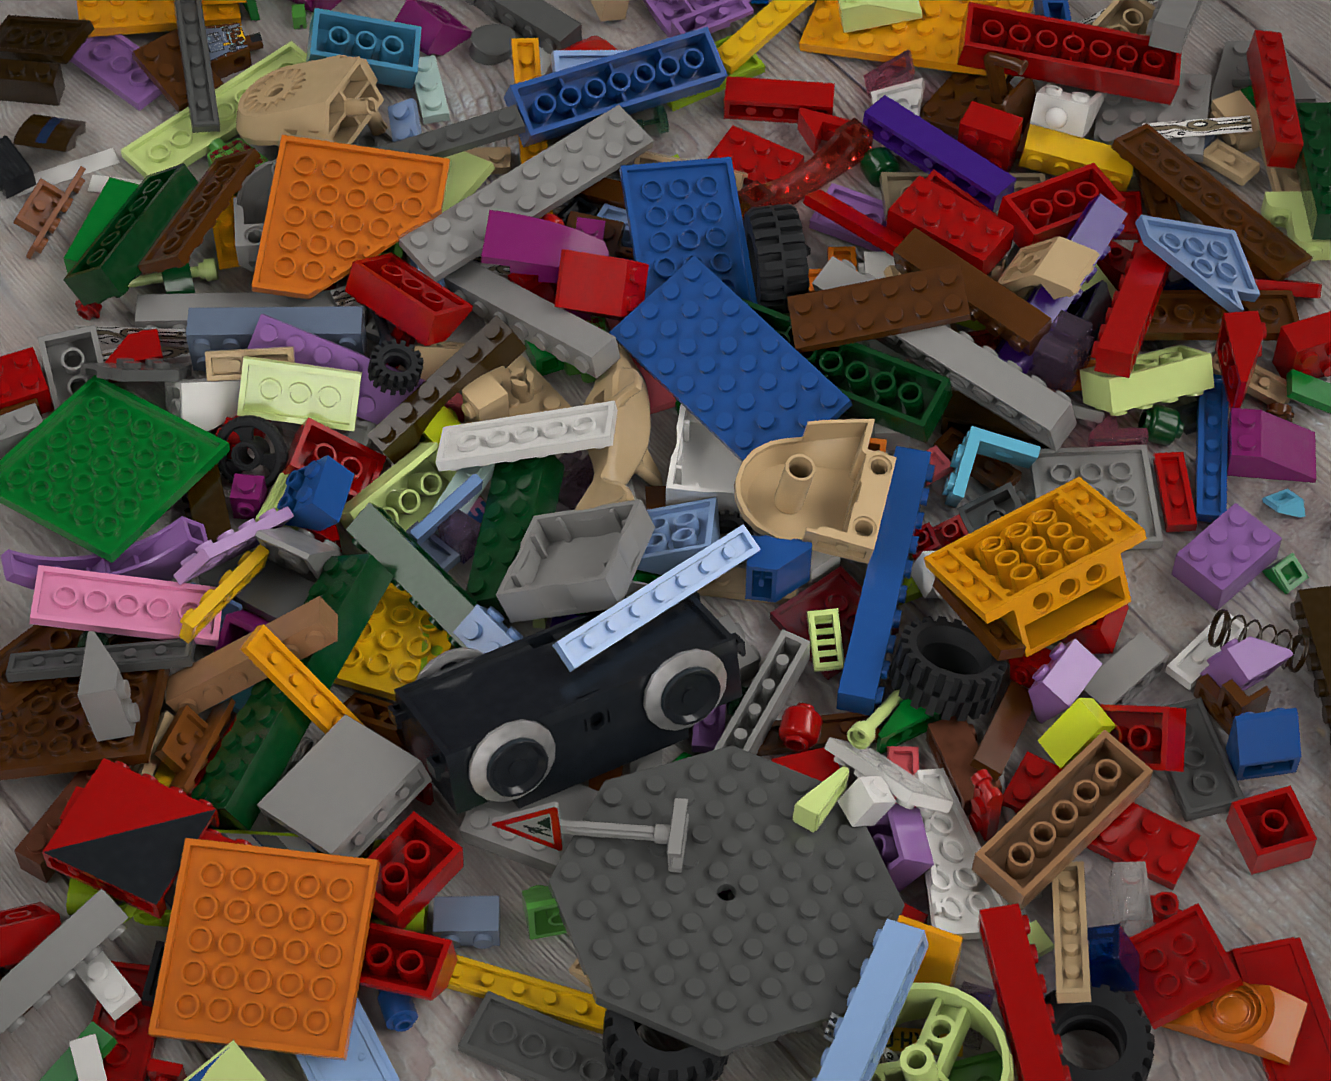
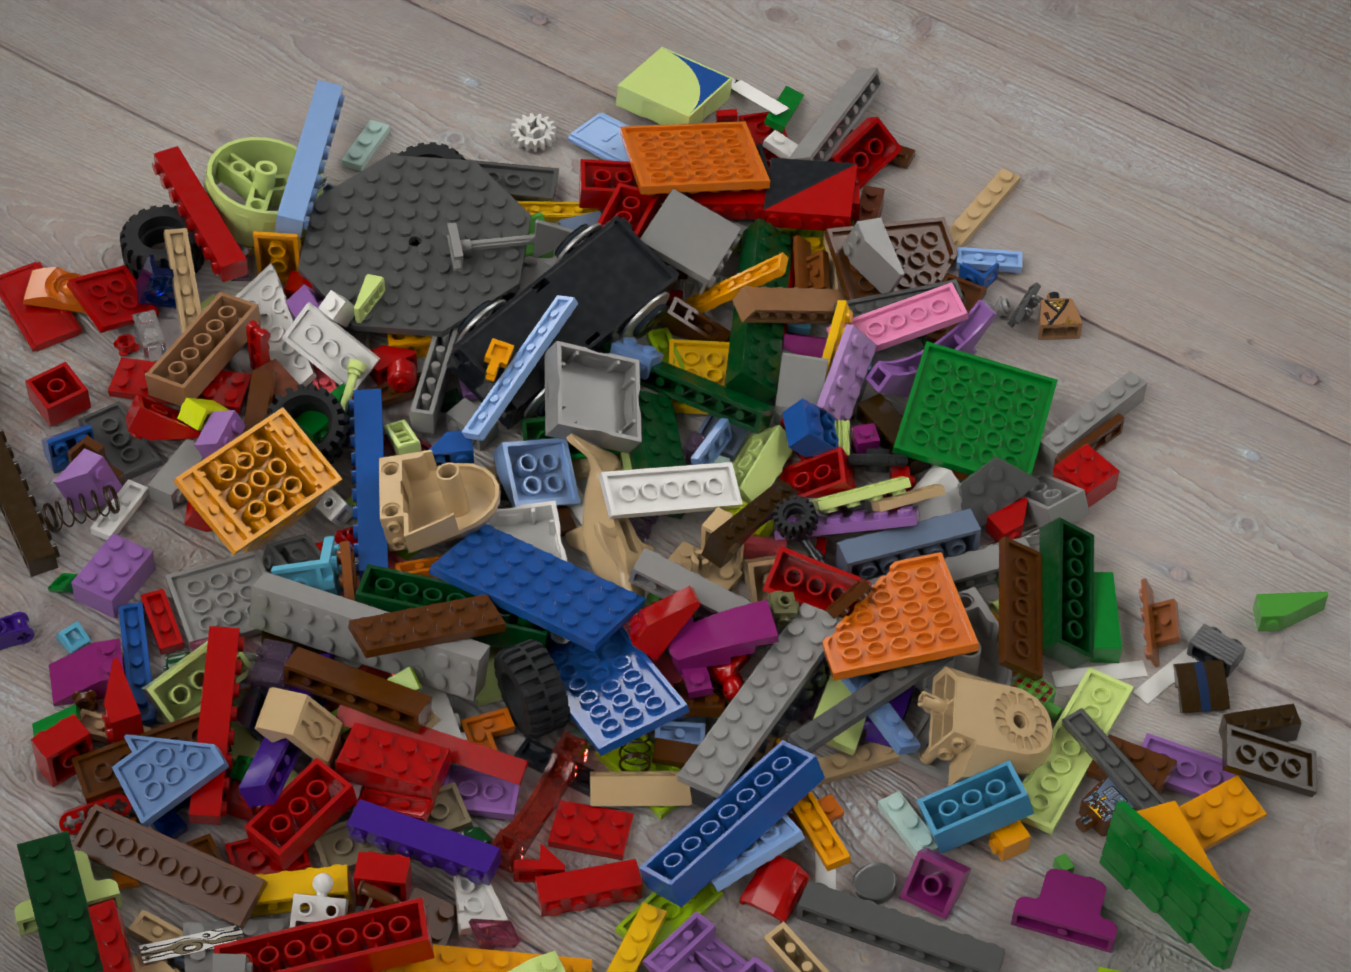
camera: 160 degrees right, 5 degrees down
none -> green slope [230,755,254,782]
none -> dark orange plate [337,541,358,601]
none -> light orange plate [484,338,514,382]
none -> olive brick [767,591,799,628]
none -> reddish brown plate [825,578,871,619]

